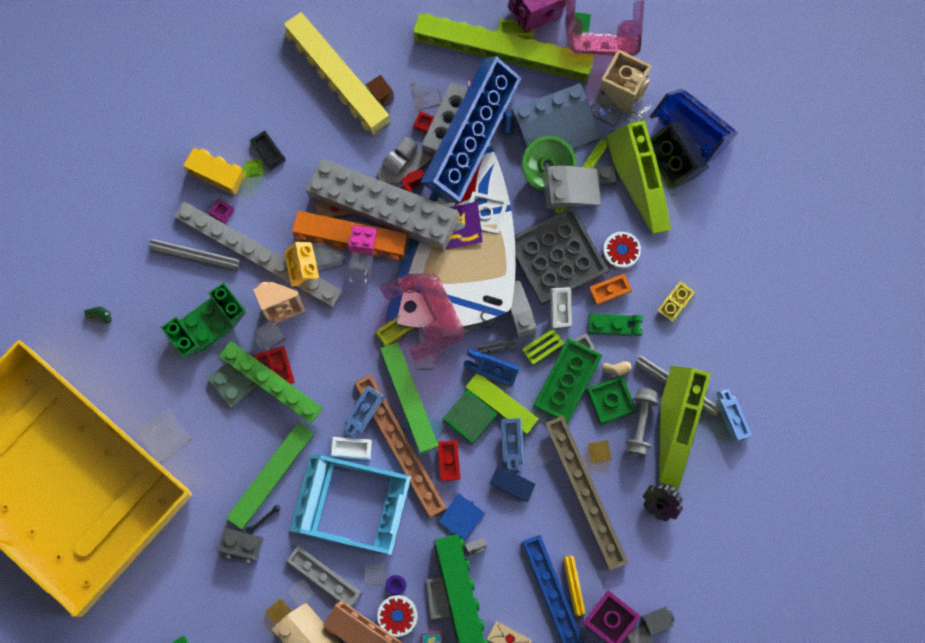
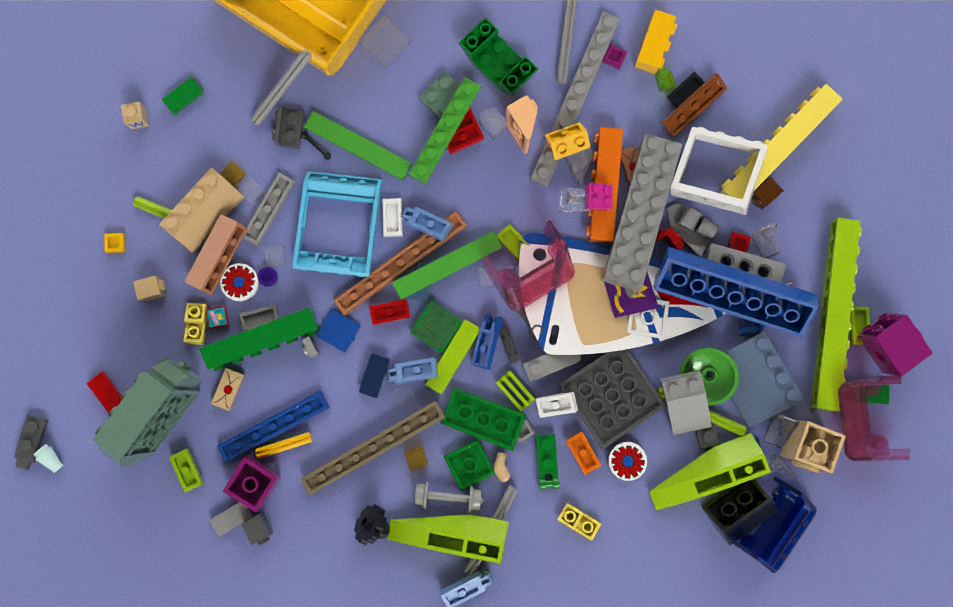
camera: 80 degrees right, 10 degrees up
none -> light grey axle [251,49,312,125]
none -> dark orange tile [661,74,727,138]
none -> white window [670,127,768,215]

